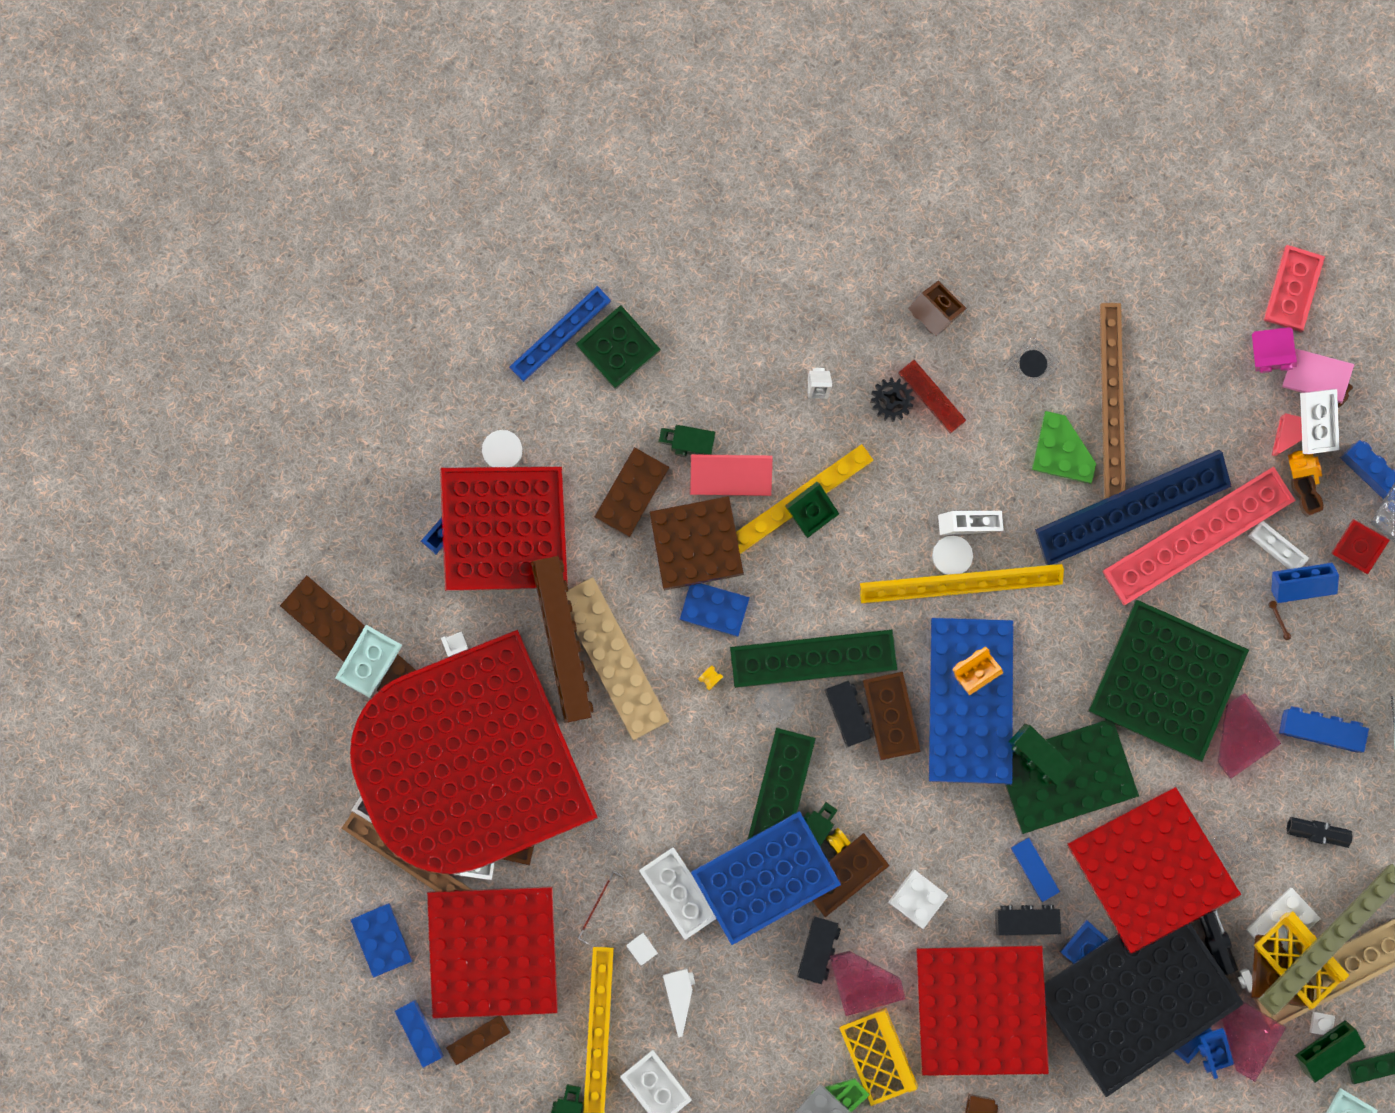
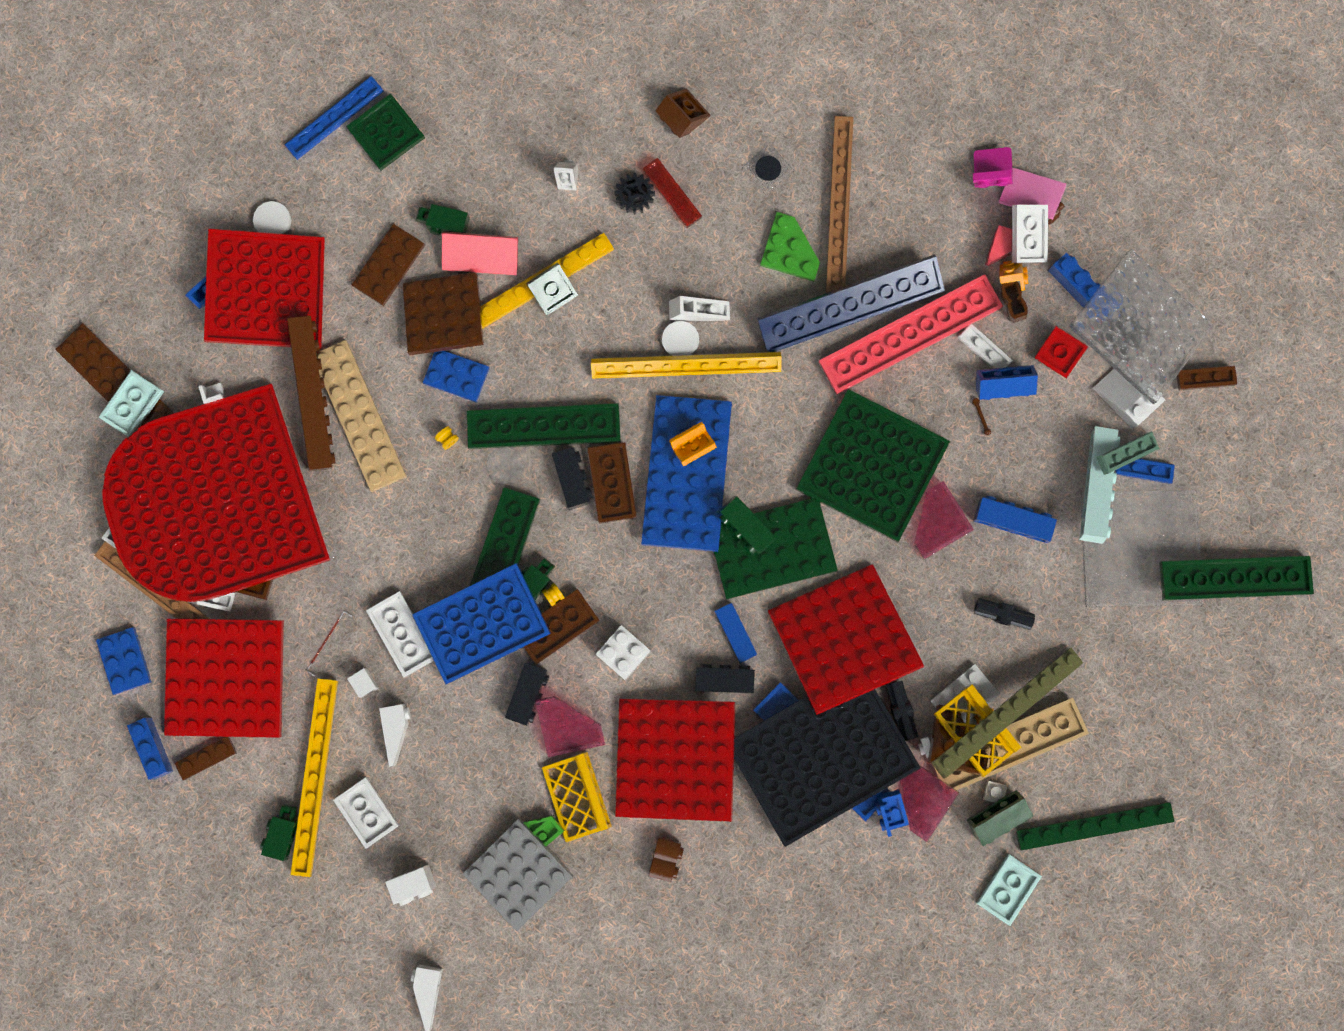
camera: 10 degrees right, 0 degrees up
coral tile [1264,245,1325,332] -> none

